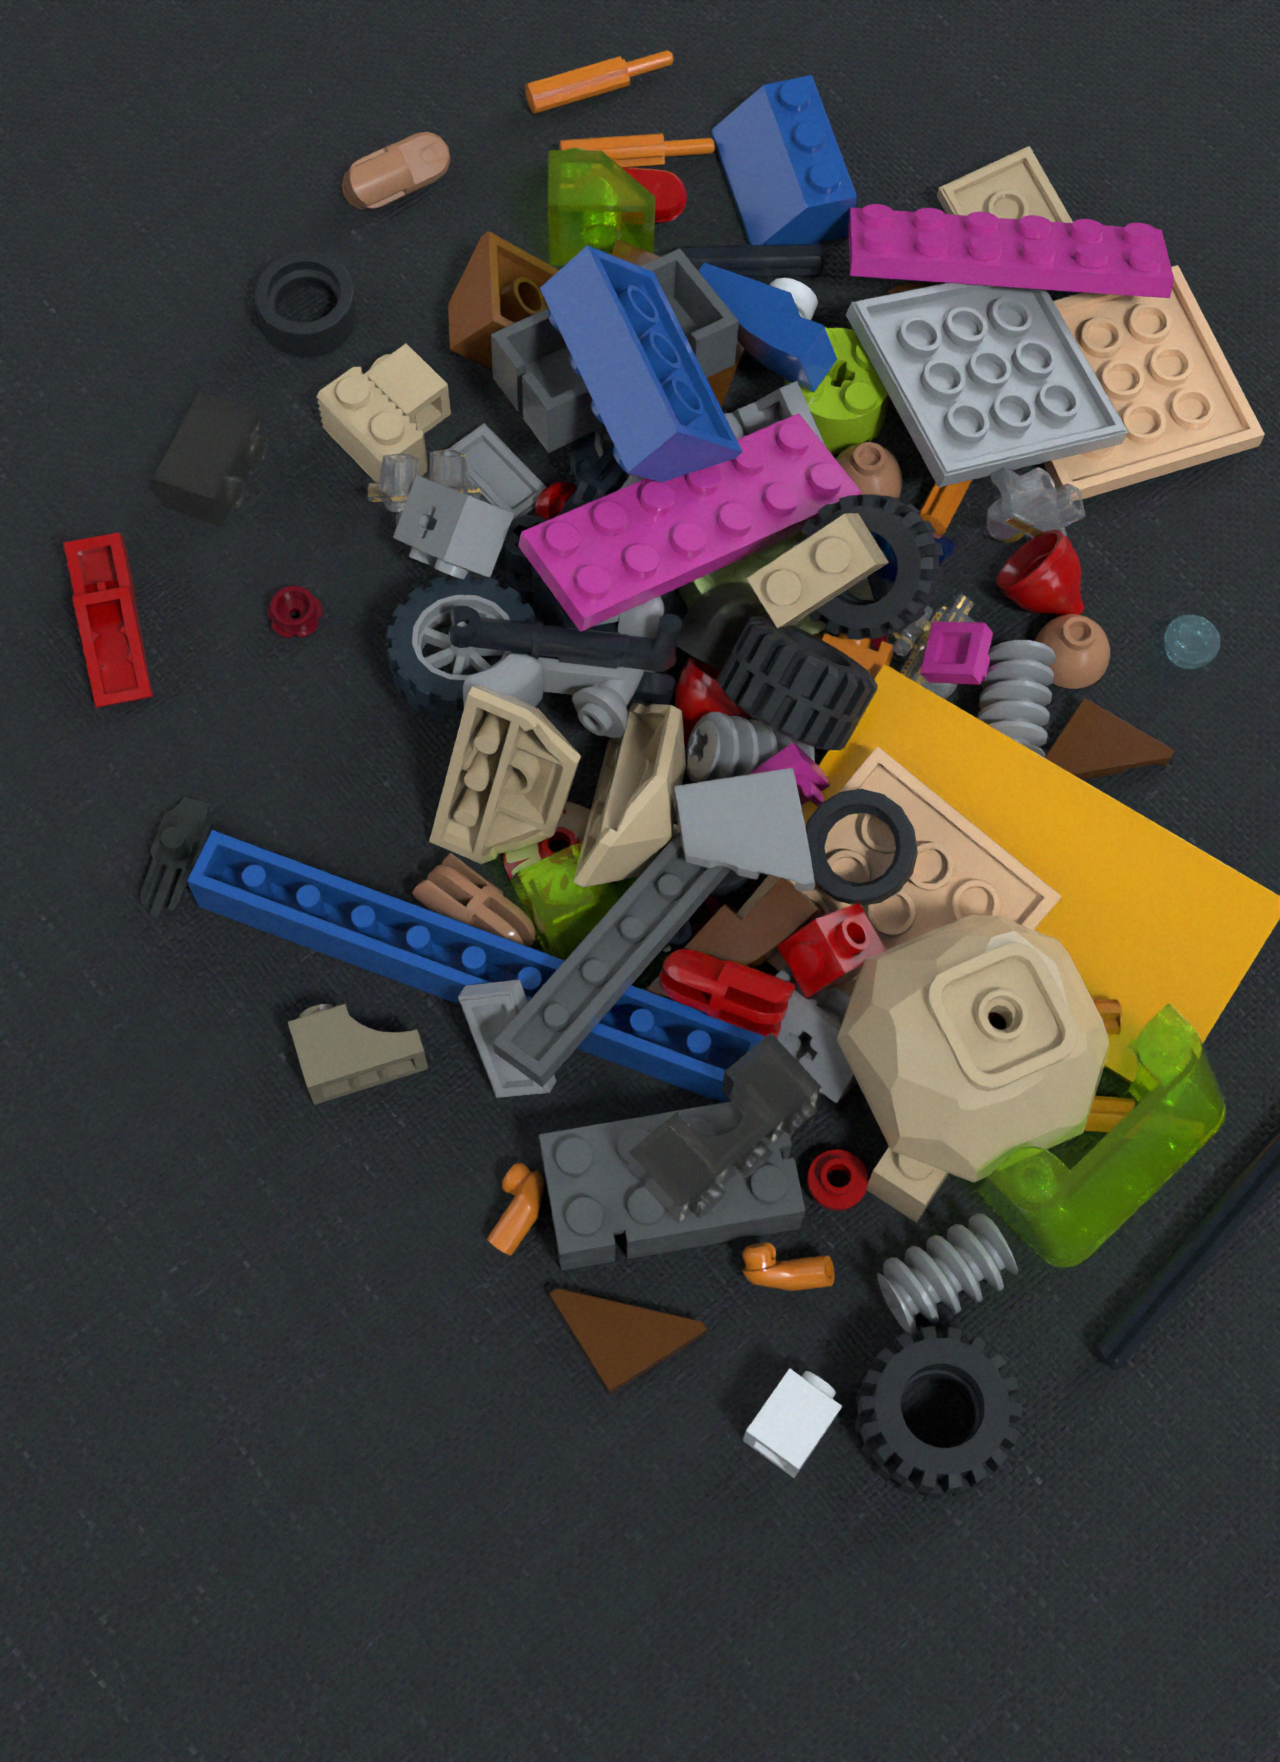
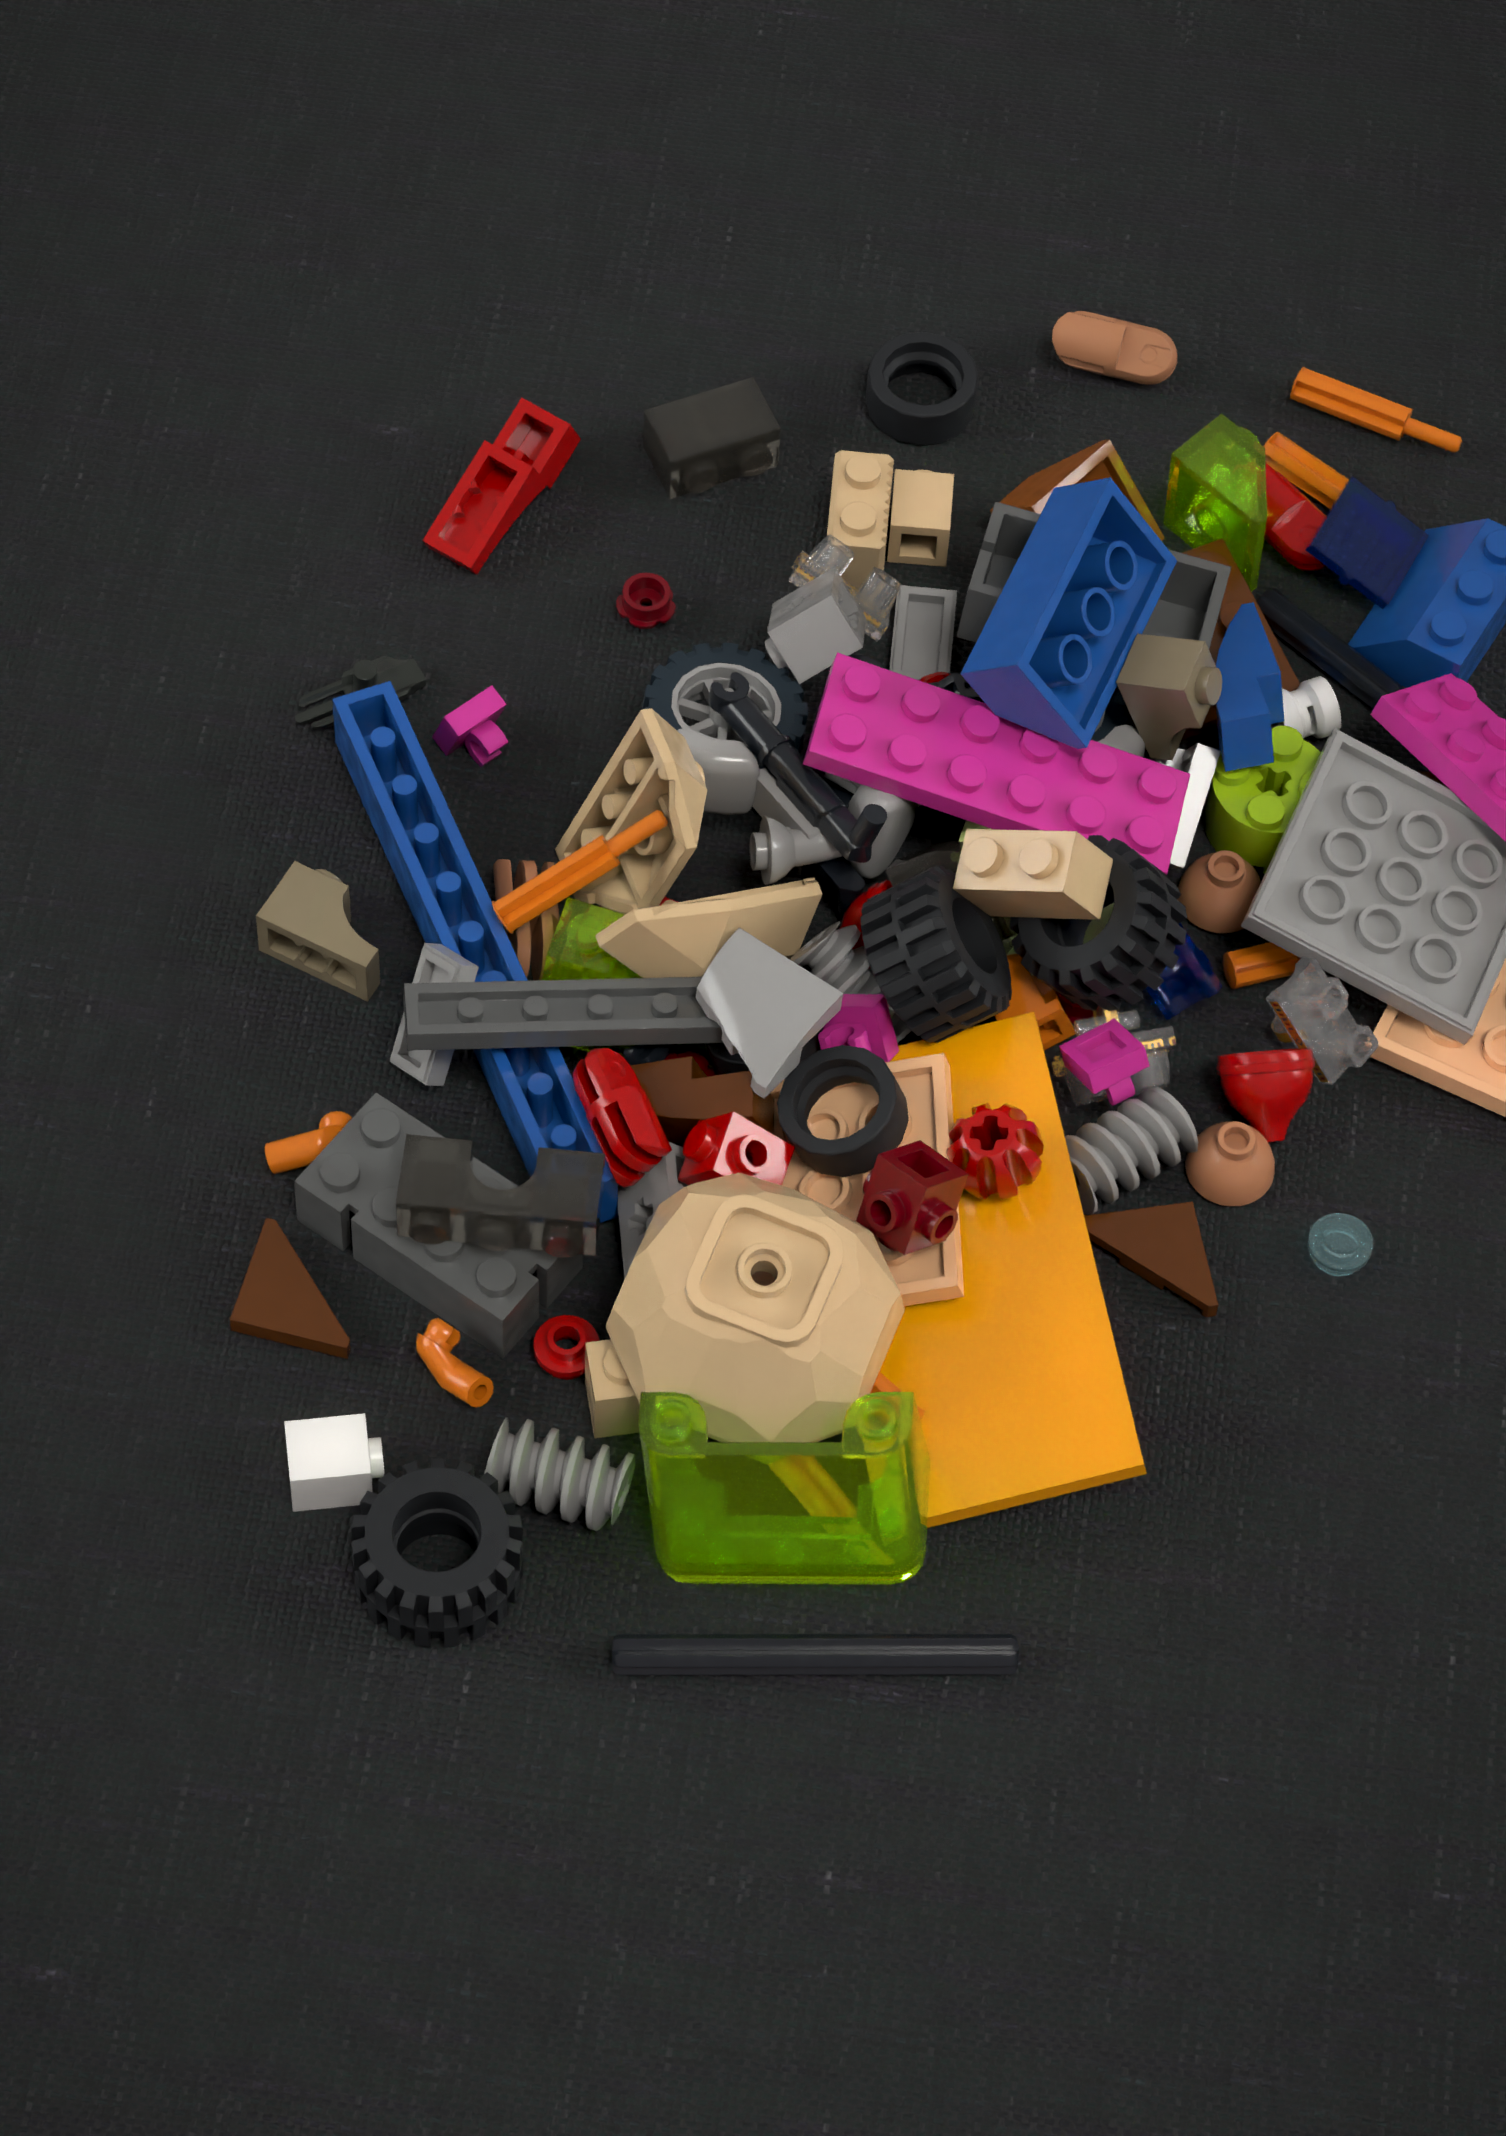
camera: 45 degrees right, 10 degrees down
none -> dark pink tile [432,685,508,767]
none -> orange axle [491,810,668,934]
none -> dark red brick [856,1140,969,1255]
none -> red piece [946,1103,1044,1200]
none -> dark tan arch [1116,633,1222,761]
none -> clear blue piece [1305,476,1429,609]

